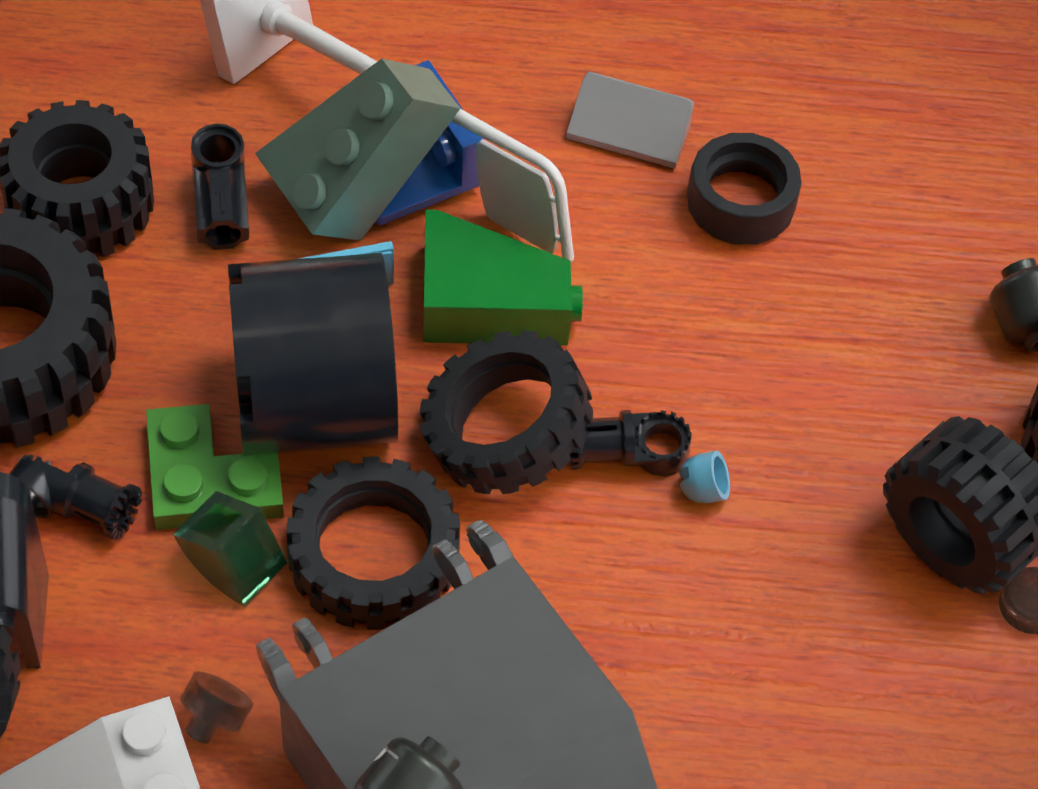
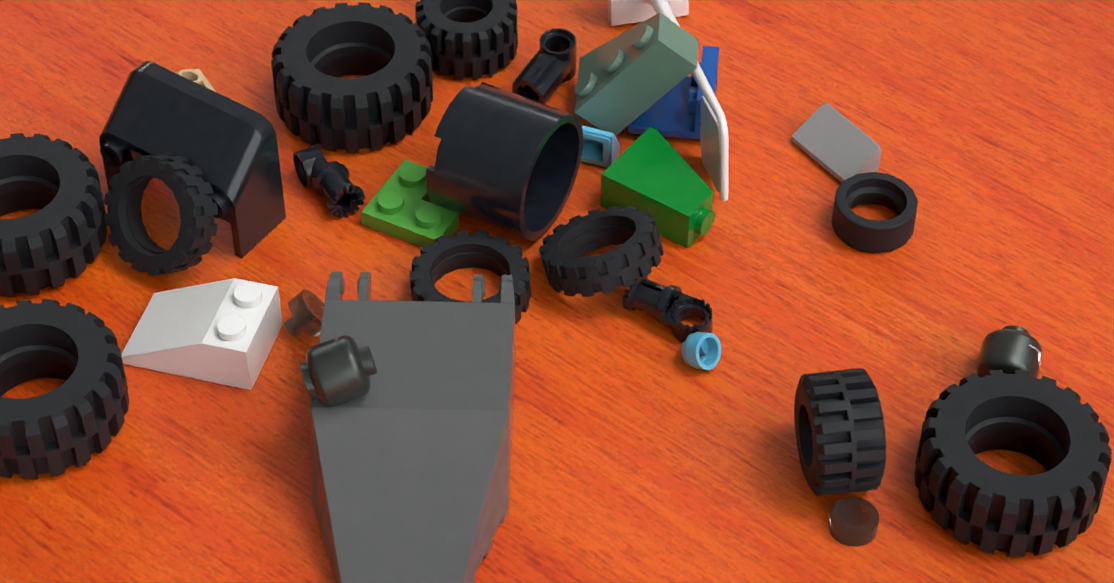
camera: 40 degrees right, 10 degrees down
clear green brick [173,491,288,606] -> none

